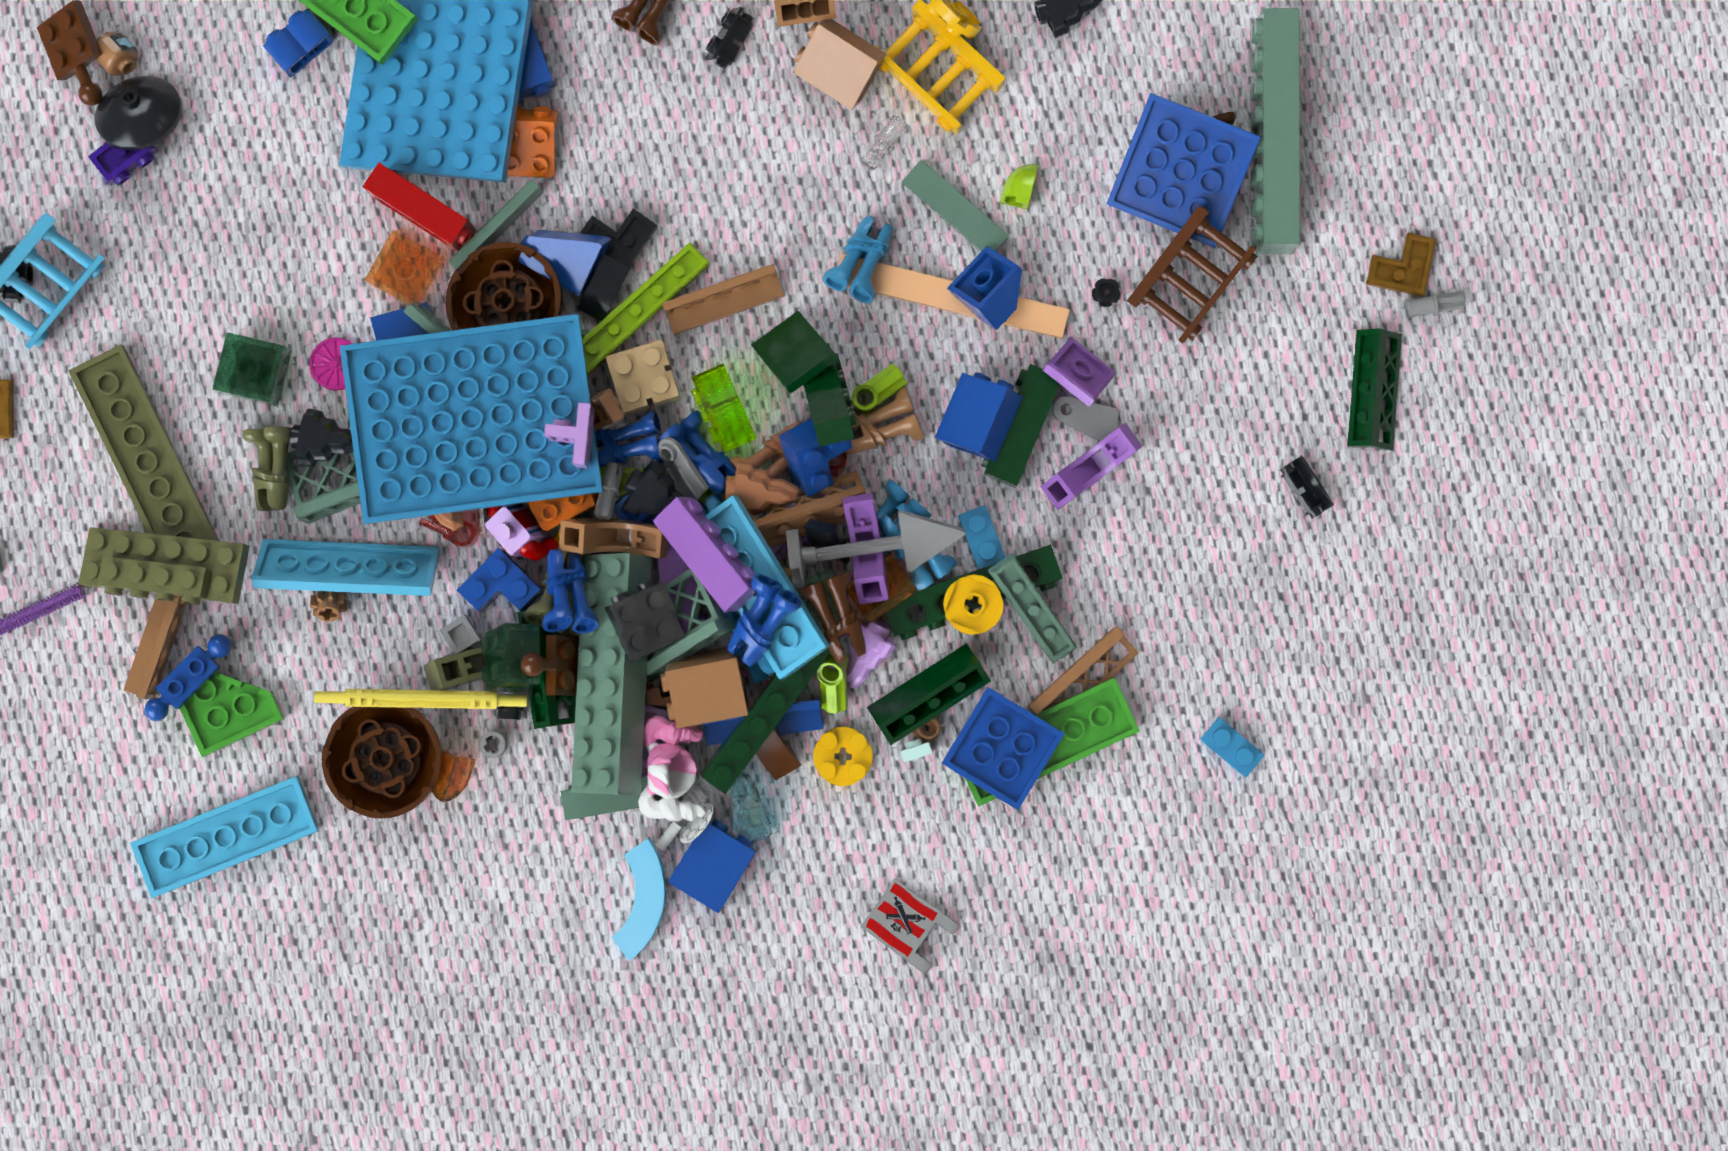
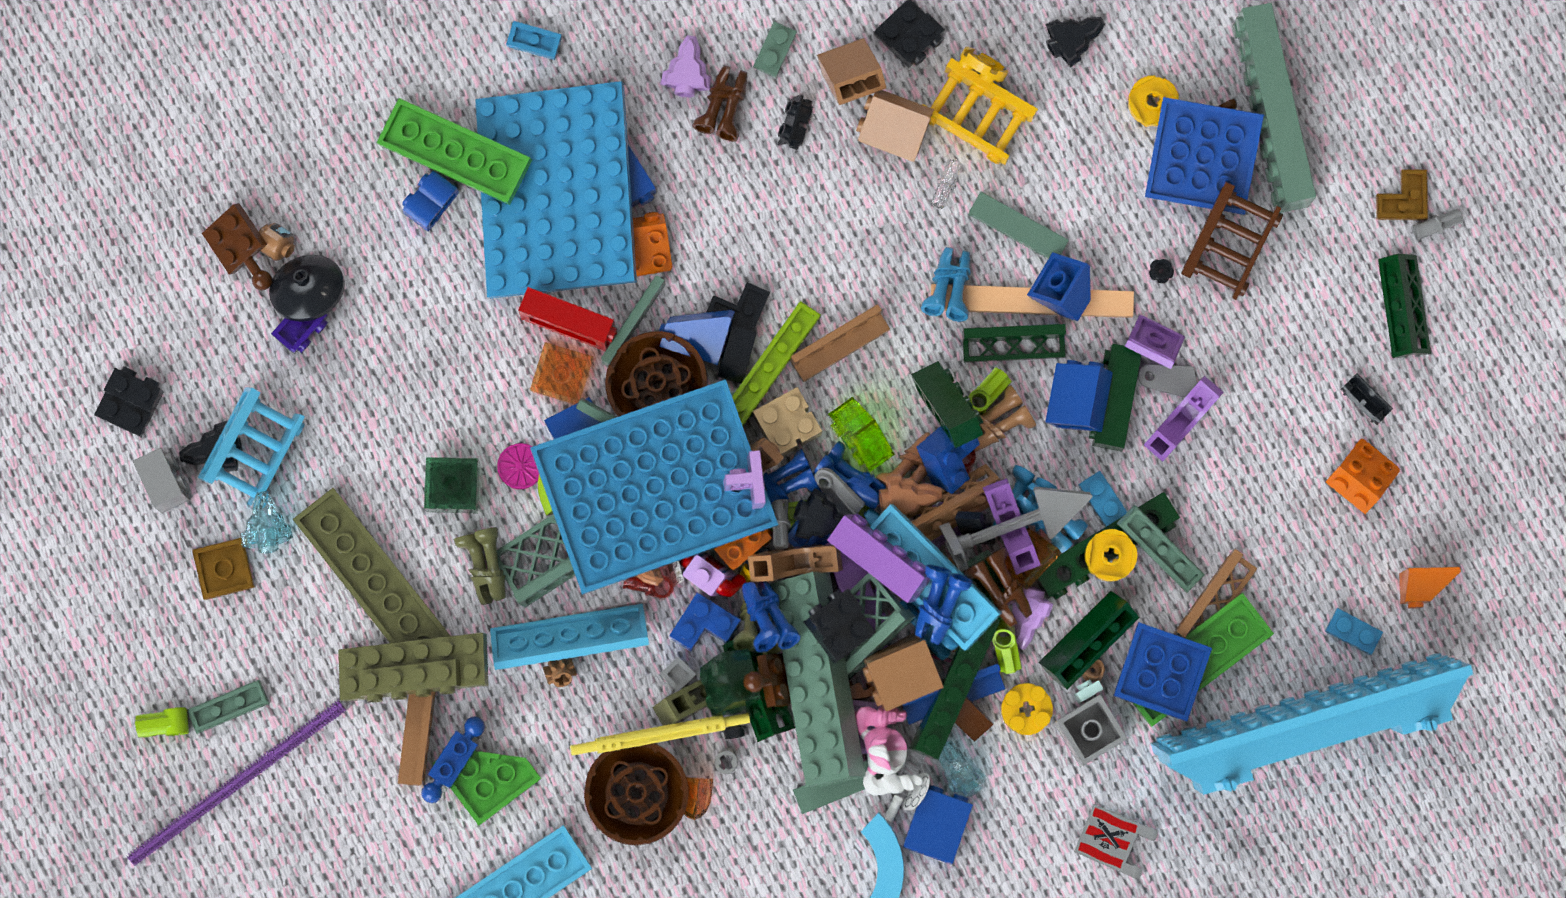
camera: 25 degrees left, 5 degrees down
black rock [290,408,354,467] -> none
dark green tile [751,311,838,394] -> none
lime brick [1000,164,1038,210] -> none
none -> clear light blue rock [241,491,293,553]
none -> dark green fence [962,324,1066,363]
none -> light grey brick [1054,694,1128,767]
none -> yellow plate [1128,75,1179,127]
none -> medium azure piece [1151,653,1474,795]
none -> orange bracket [1325,439,1400,514]
none -> orange slope [1399,567,1461,609]

